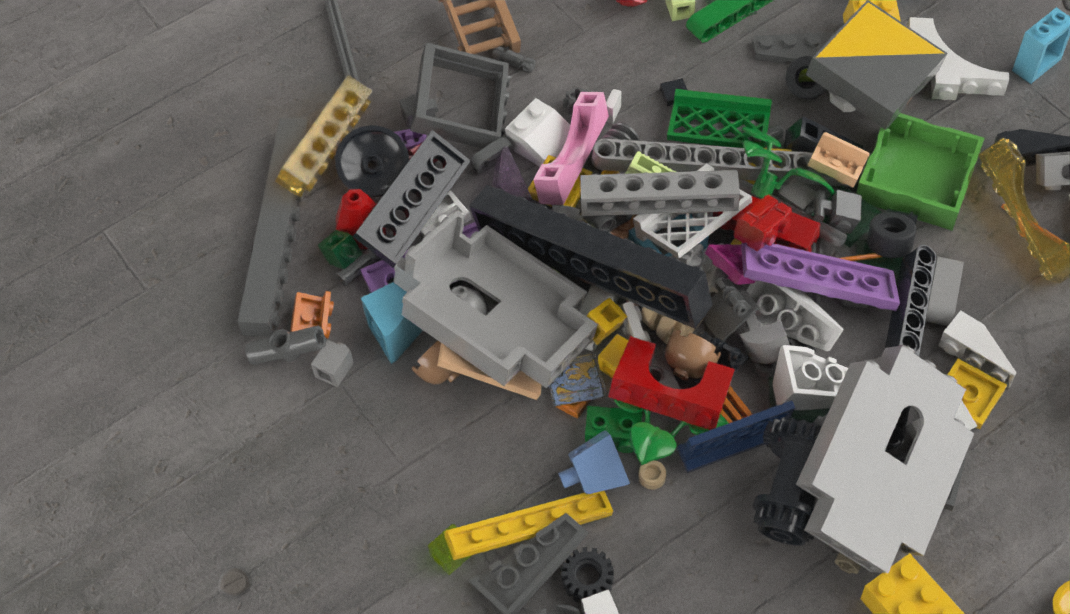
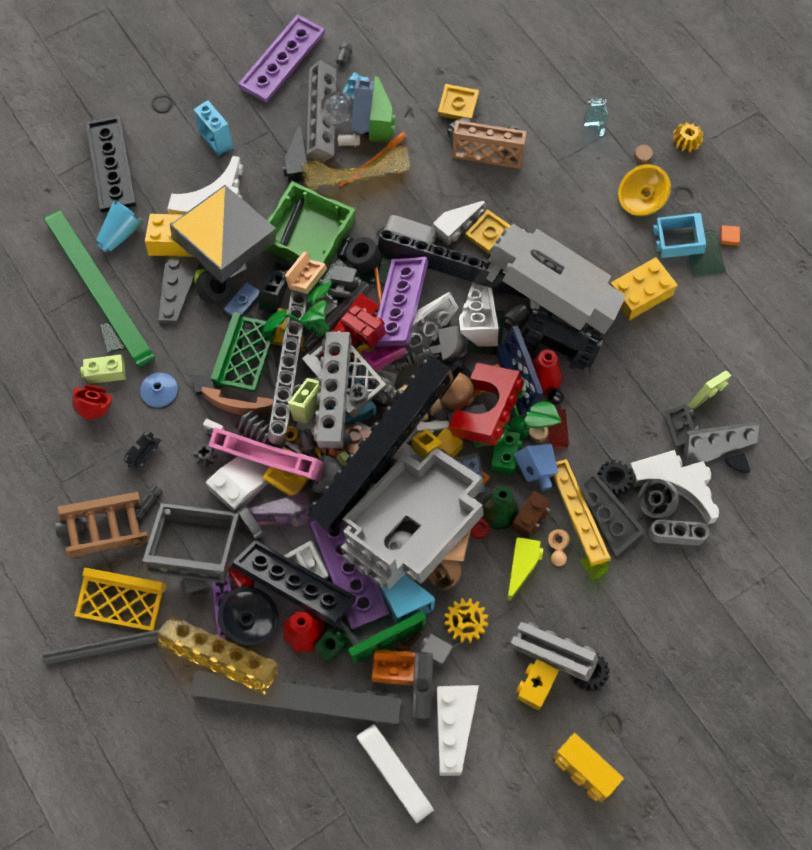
camera: 90 degrees left, 10 degrees up
none -> yellow fence [75,567,167,631]
none -> black hinge [123,431,162,470]
none -> medium blue dish [140,373,178,408]
none -> nougat slope [201,387,273,416]
none -> medium blue plate [224,282,259,316]
none -> black bar [280,199,304,246]
none -> green tile [348,611,426,664]
none -> light grey bush [349,384,368,403]
none -> white beam [356,724,434,824]
none -> reddish brown hand [397,632,421,652]
none -> white wedge [436,685,479,776]
none -> yellow gear [444,598,488,643]
none -> red tile [470,519,489,539]
none -> dark green cone [481,486,519,530]
none -> neon yellow slope [507,537,543,601]
none -> reddish brown brick [511,491,551,539]
none -> light grey brick [511,622,598,682]
none -> yellow brick [516,659,559,711]
none -> red cone [532,350,563,394]
none -> black hinge [547,388,564,405]
none -> clear red plate [547,409,569,448]
none -> light nougat plate [548,530,570,566]
none -> yellow brick [553,732,624,802]
none -> black tyre [571,652,610,692]

